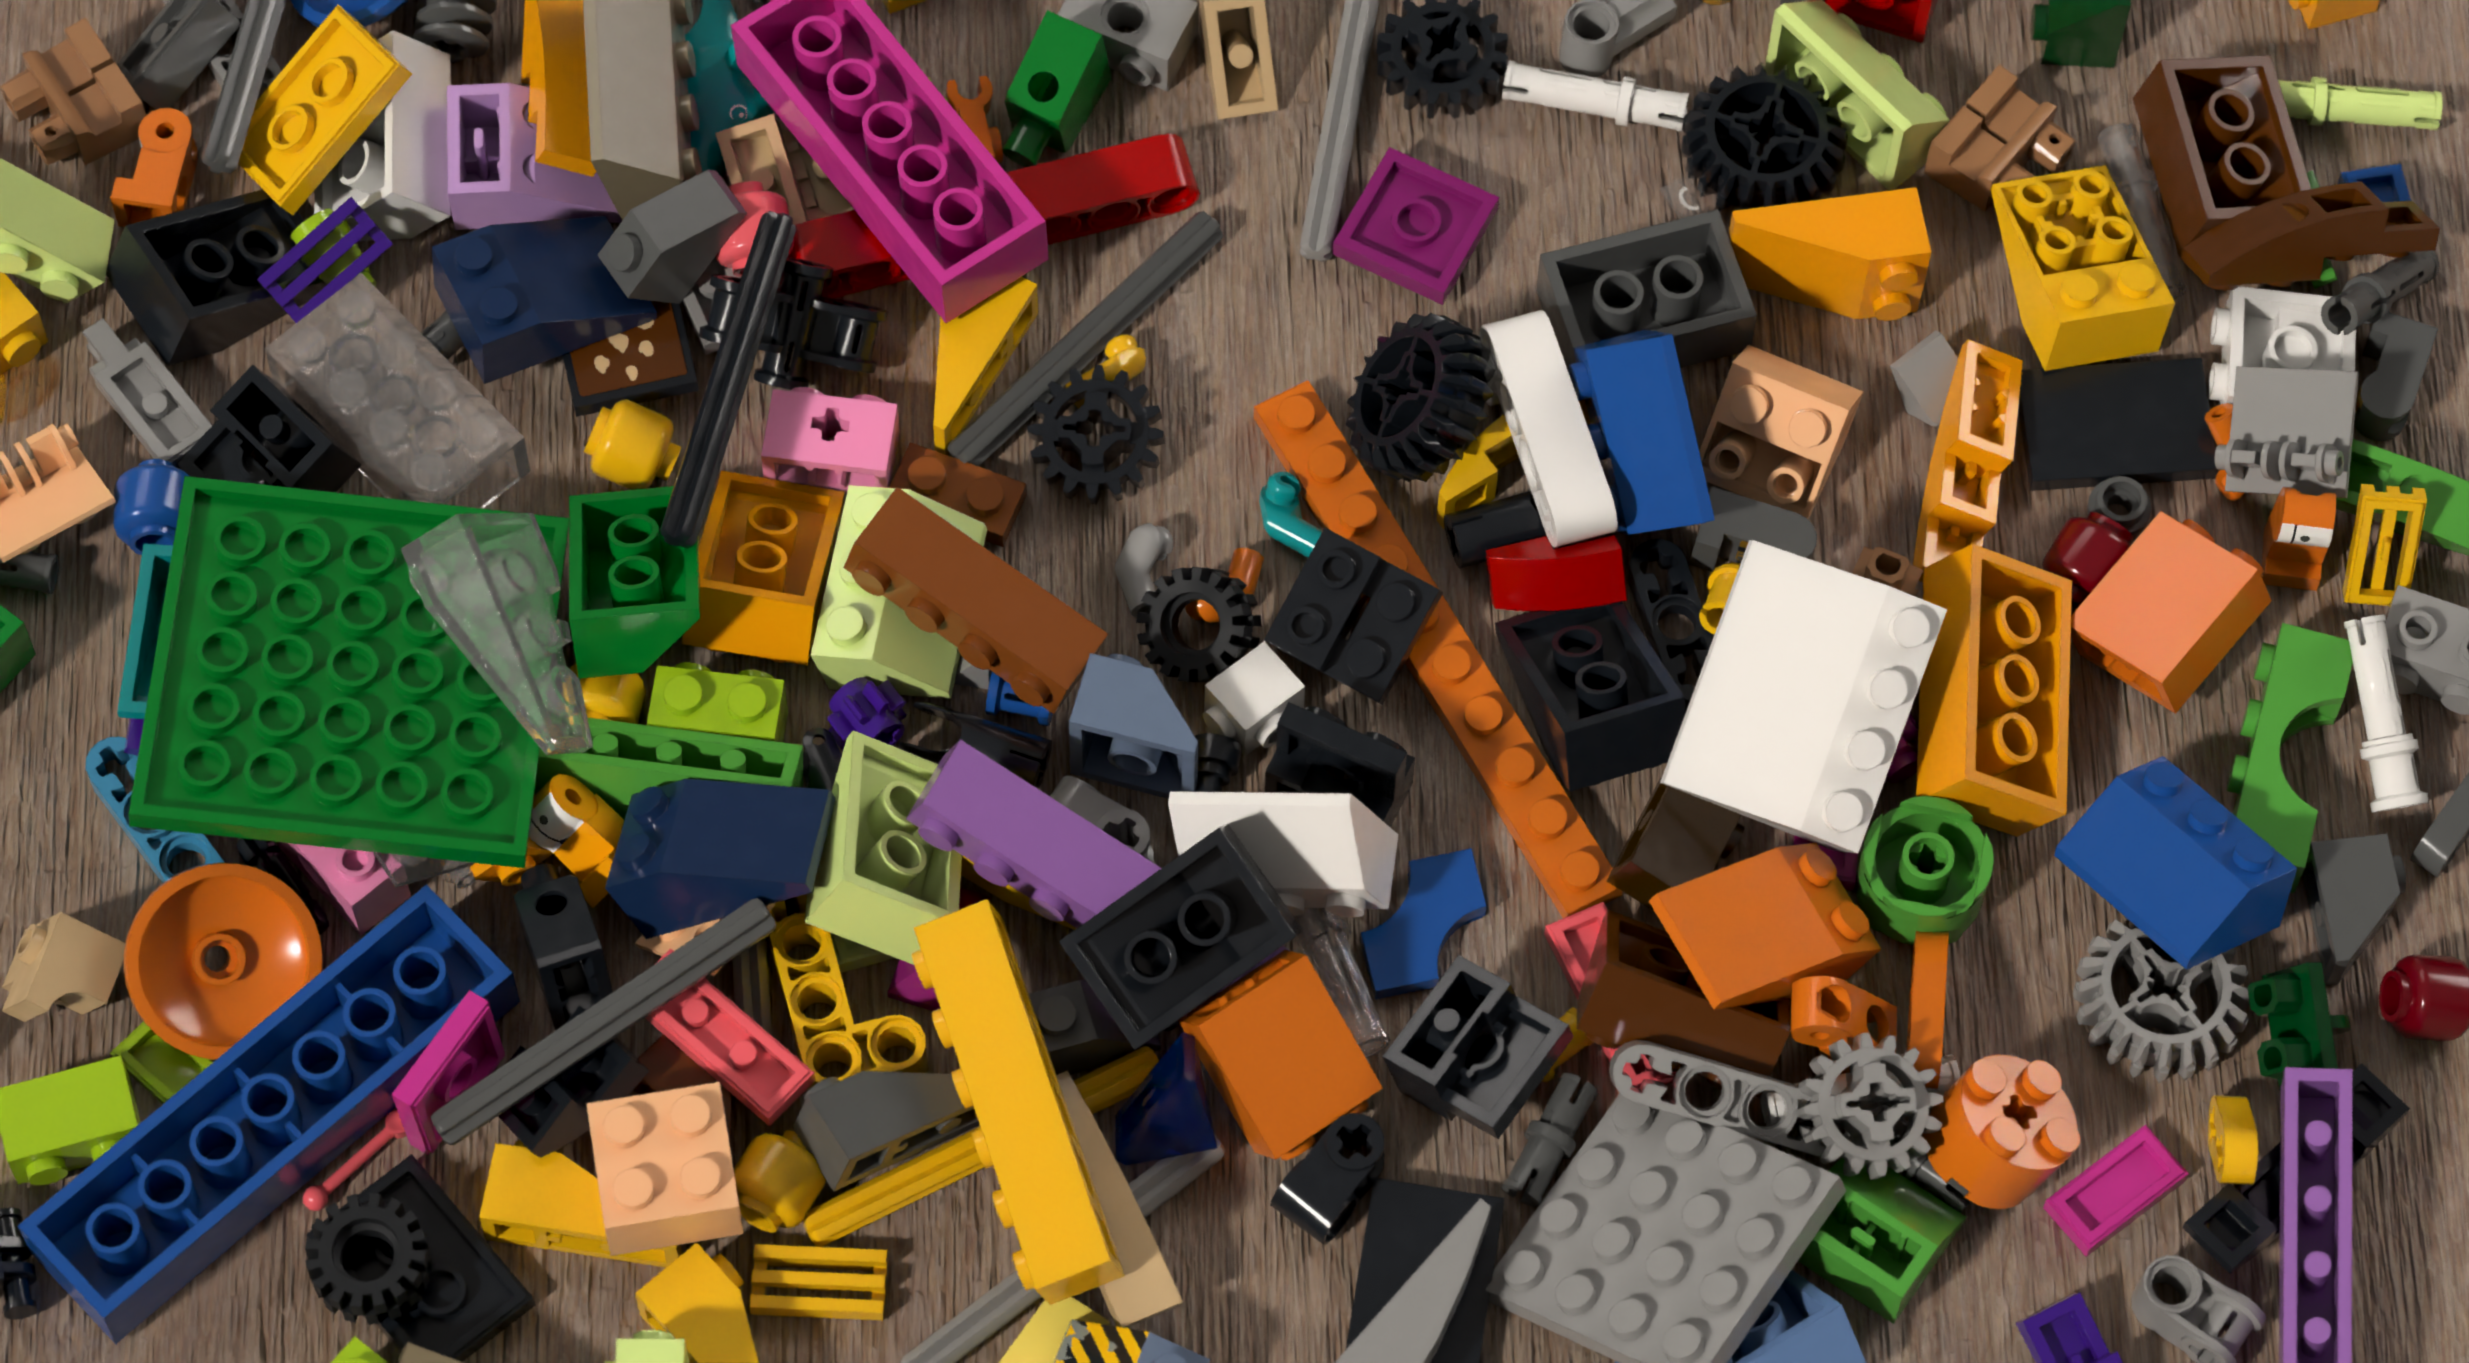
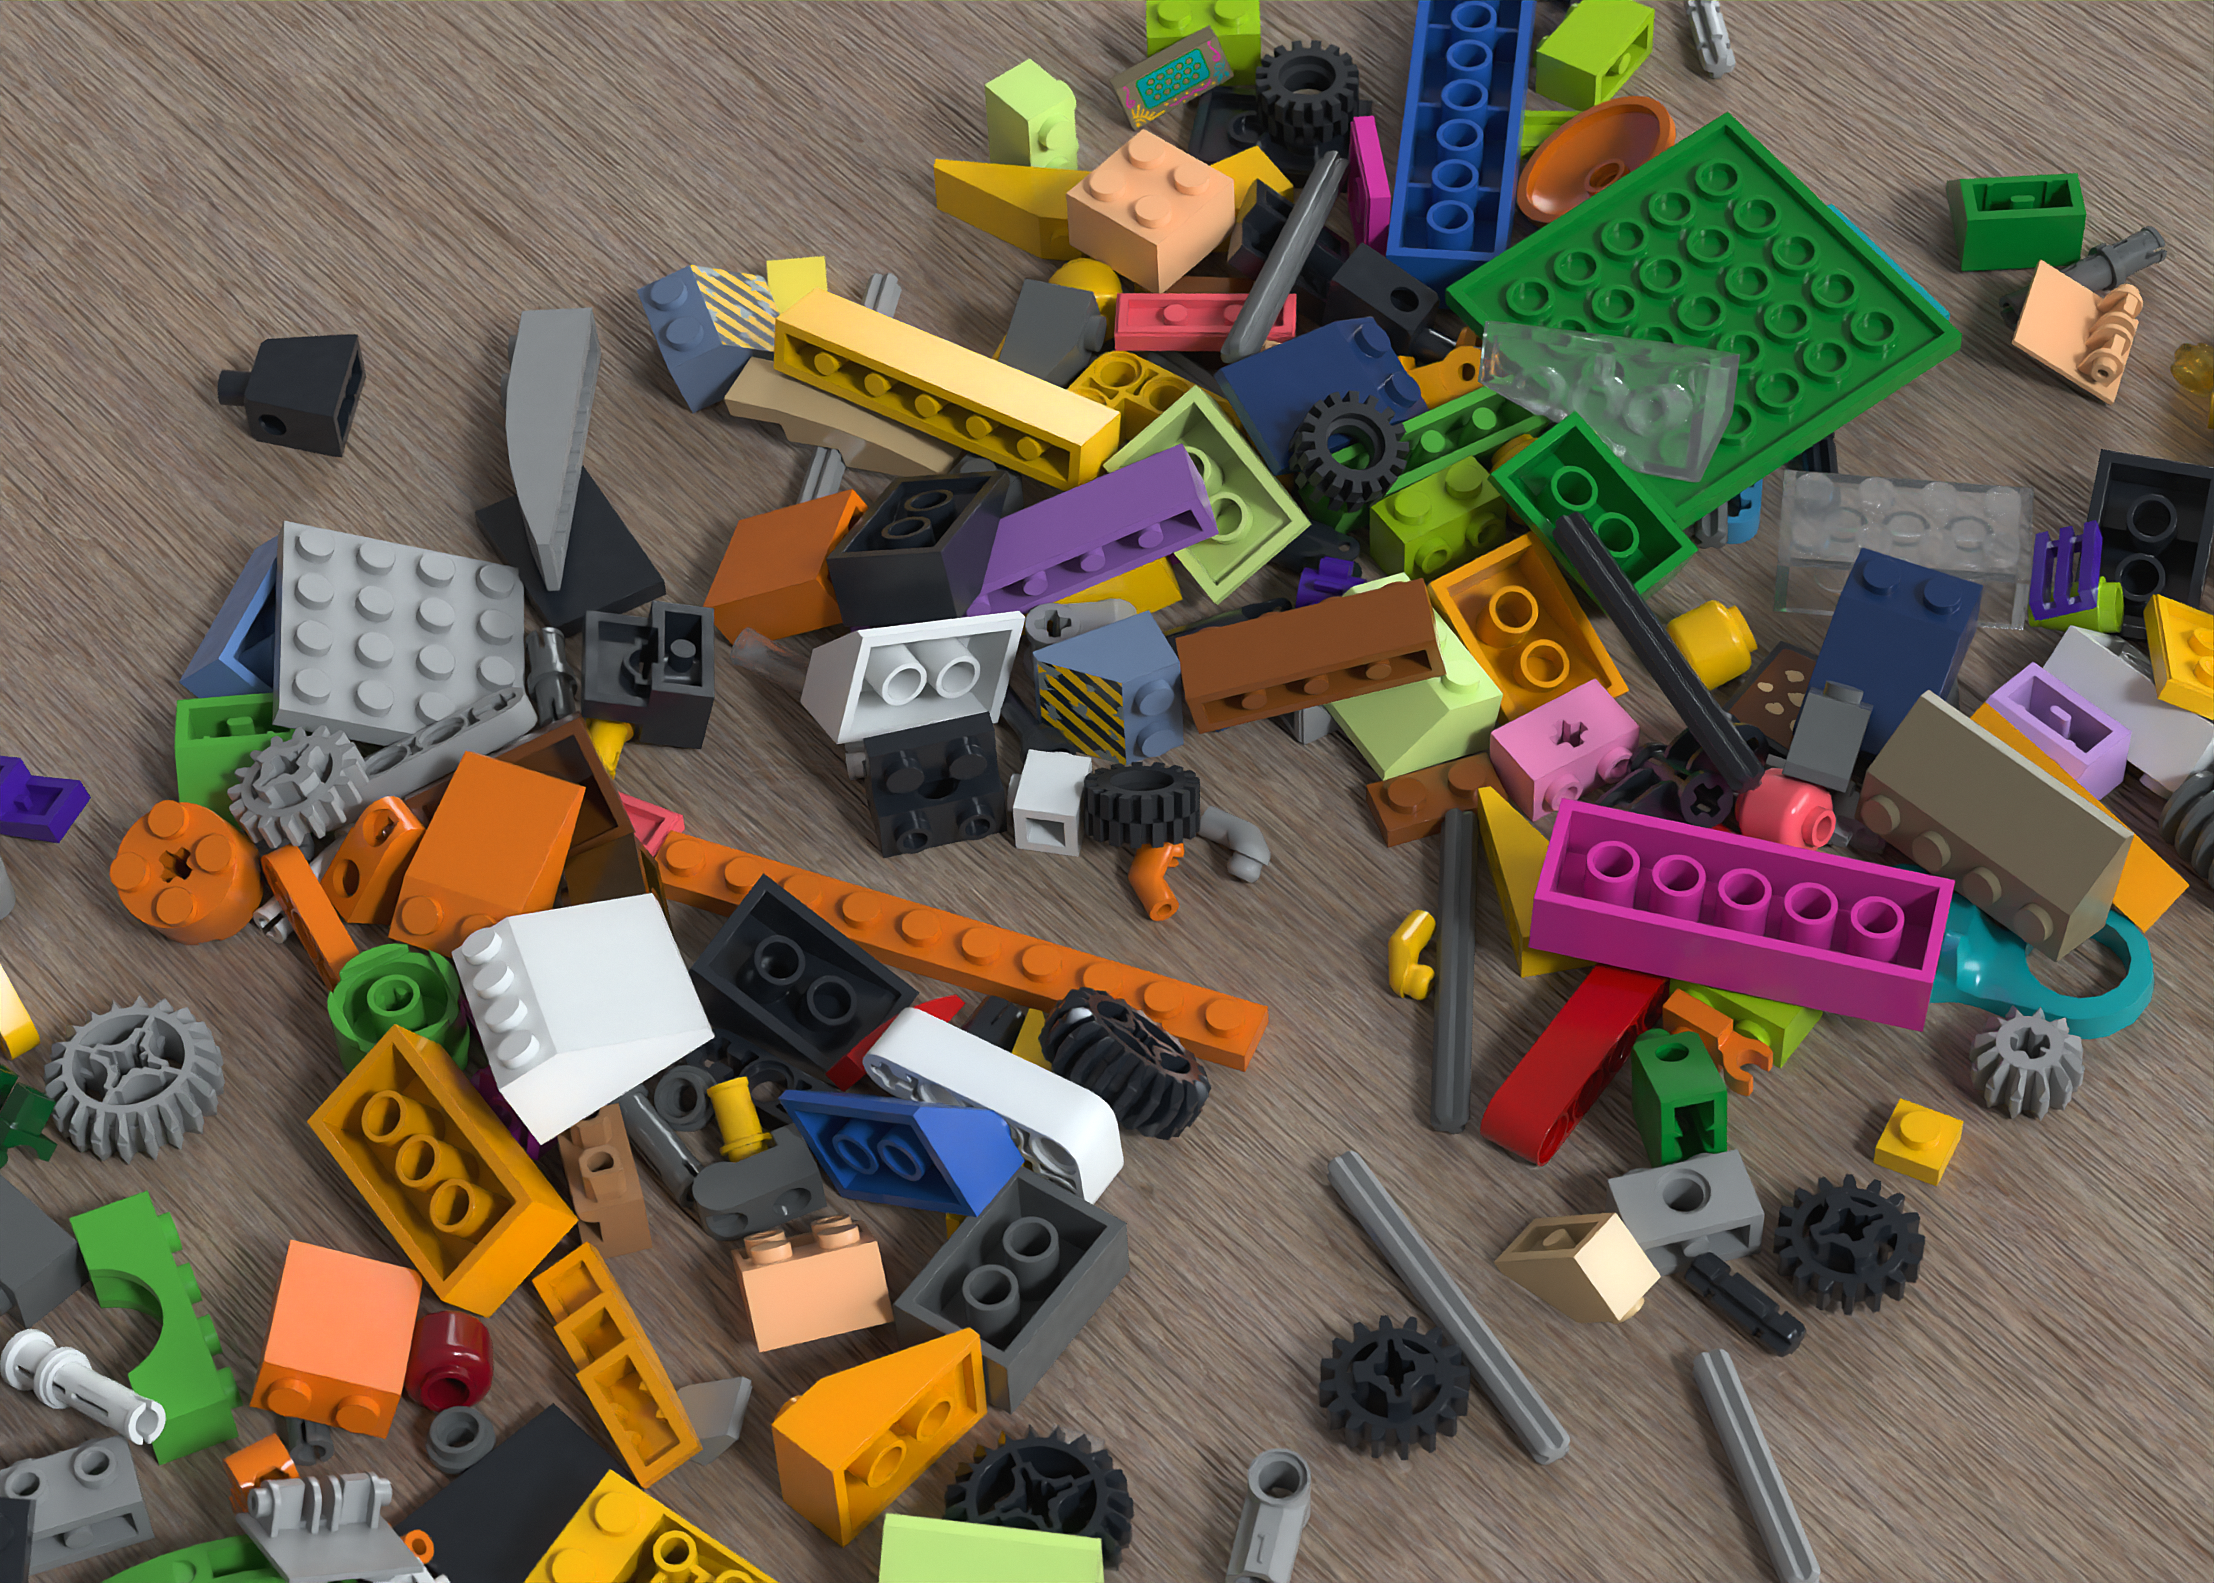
camera: 145 degrees right, 15 degrees down
tan brick [2,912,126,1022] -> none
light grey hinge [82,318,212,469] -> none
blue head [113,459,189,555] -> none
black brick [177,364,362,492] -> none
coral hinge [302,1110,407,1211] -> none
yellow tile [749,1244,888,1321] -> none
black gear [1027,365,1165,504] -> none
clear blue slope [1115,1032,1218,1165] -> none
teal arm [1259,472,1323,558] -> none
black brick [1264,528,1443,705] -> none
black piece [1270,1113,1385,1245] -> none
magenta plate [1333,147,1499,305] -> none
blue tile [1360,848,1487,1000] -> none
white pin [1502,61,1690,132] -> none
dark pink tile [2043,1124,2189,1257] -> none
blue slope [2054,756,2297,970] -> none
yellow tile [2342,484,2427,606] -> none
none -> black tyre [1288,390,1409,513]

